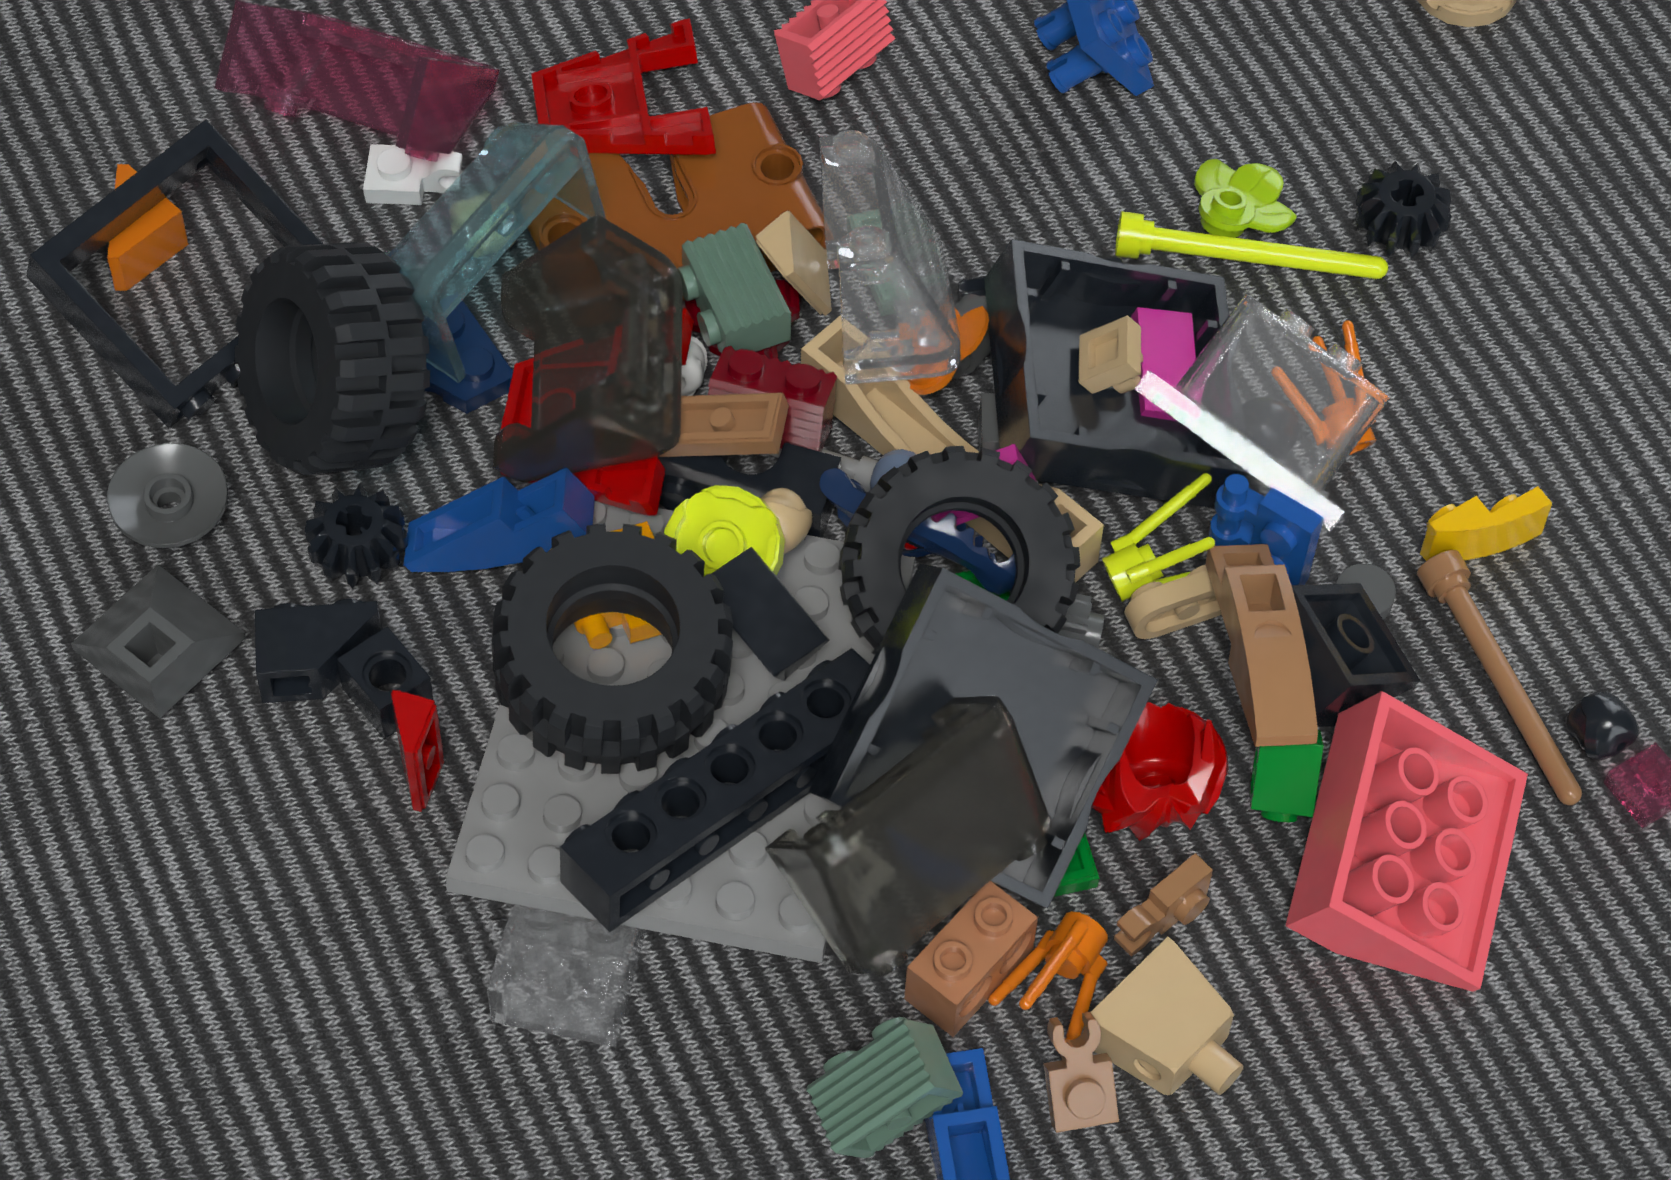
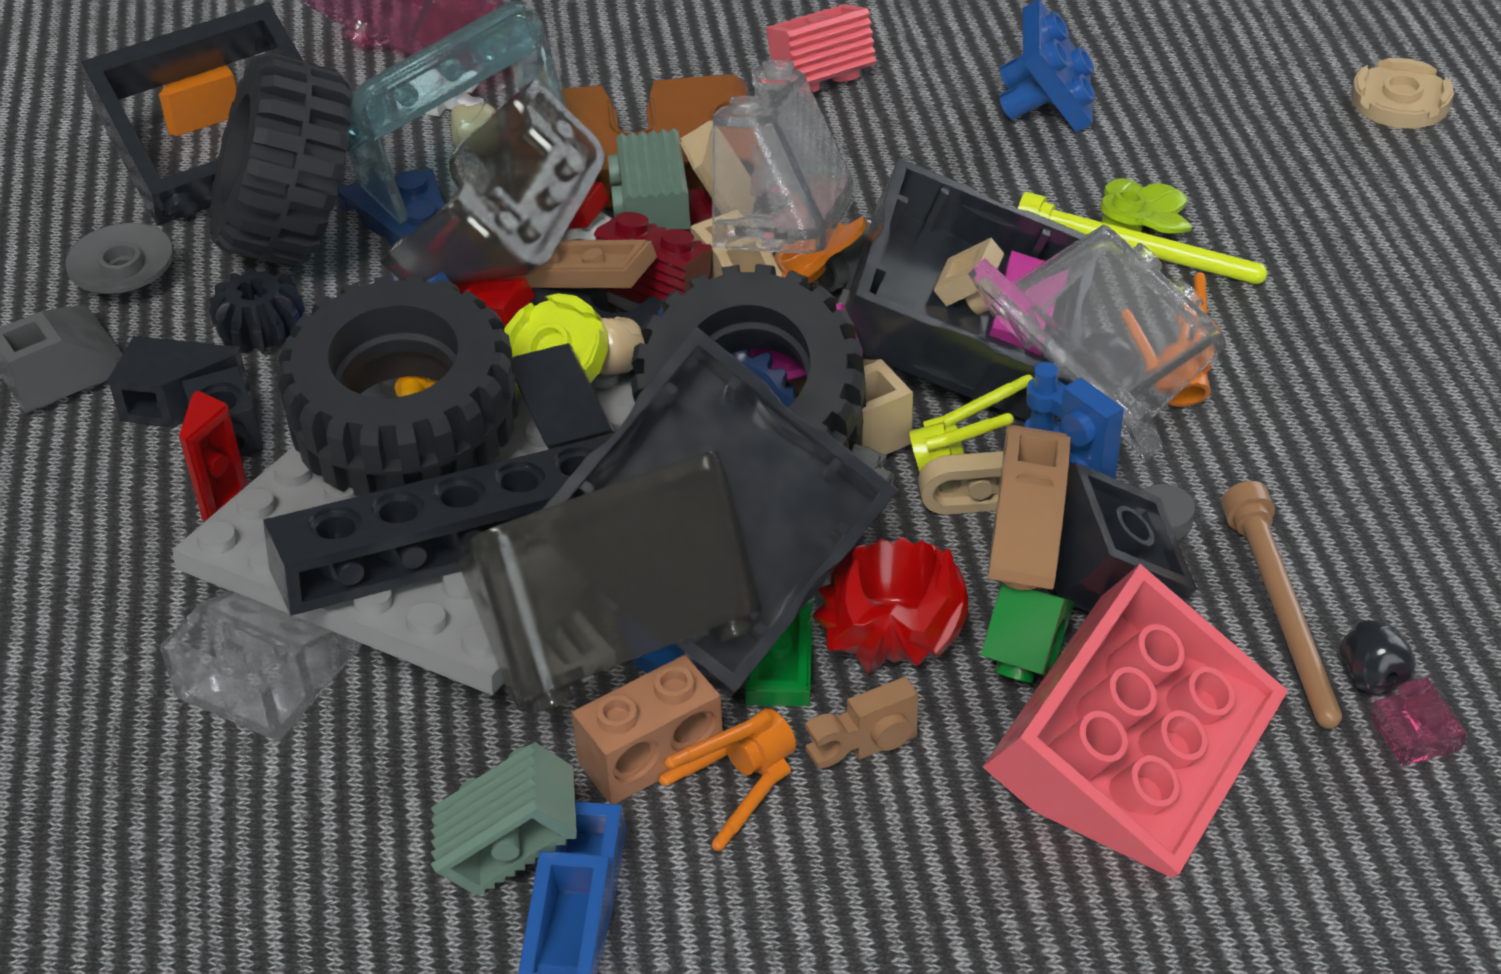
camera: 20 degrees right, 15 degrees down
red wing [531,18,716,155] -> none
medium nougat plate [1044,1012,1119,1133] -> none
tan torso [1090,937,1244,1095] -> none
black gear [1355,161,1452,259] -> none
yellow slope [1420,486,1552,561] -> none

